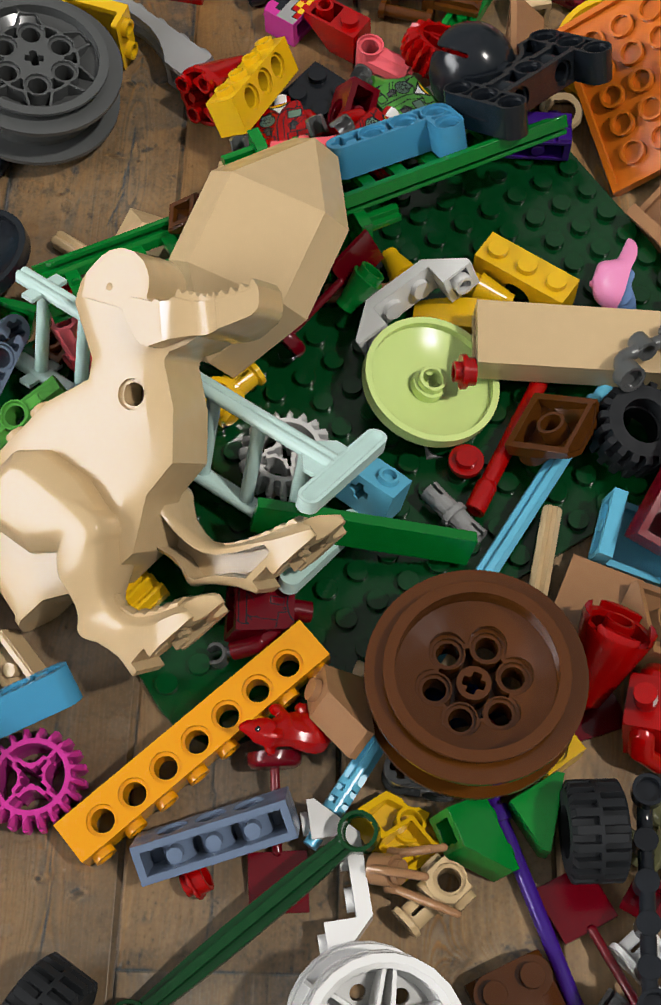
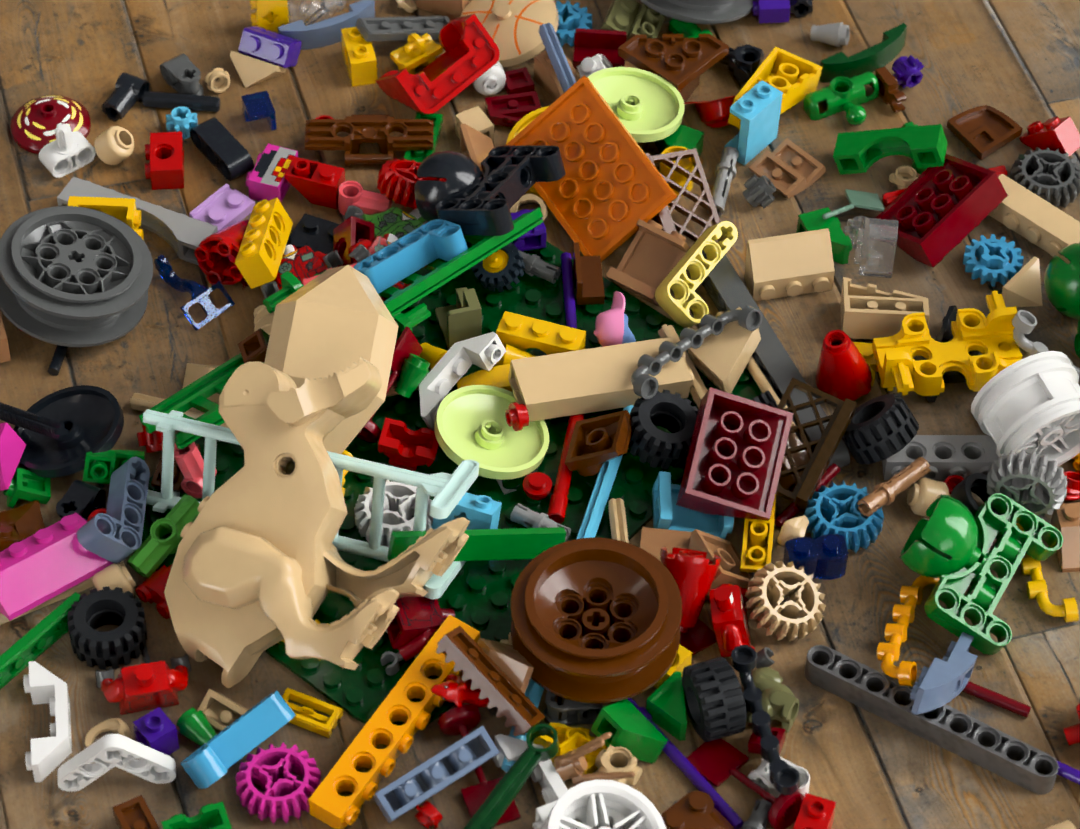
camera: 20 degrees left, 15 degrees down
none -> clear blue piece [154,255,235,331]
none -> lavender plate [189,183,255,231]
none -> yellow tile [282,687,343,738]
none -> red cylinder [378,418,439,471]
none -> olive panel [435,287,482,350]
none -> reddish brown gear [436,626,545,737]
none -> black wheel [471,243,525,292]
none -> dark grey pin [518,250,561,284]
none -> dark purple bar [561,252,577,329]
none -> reddish brown panel [573,242,605,305]

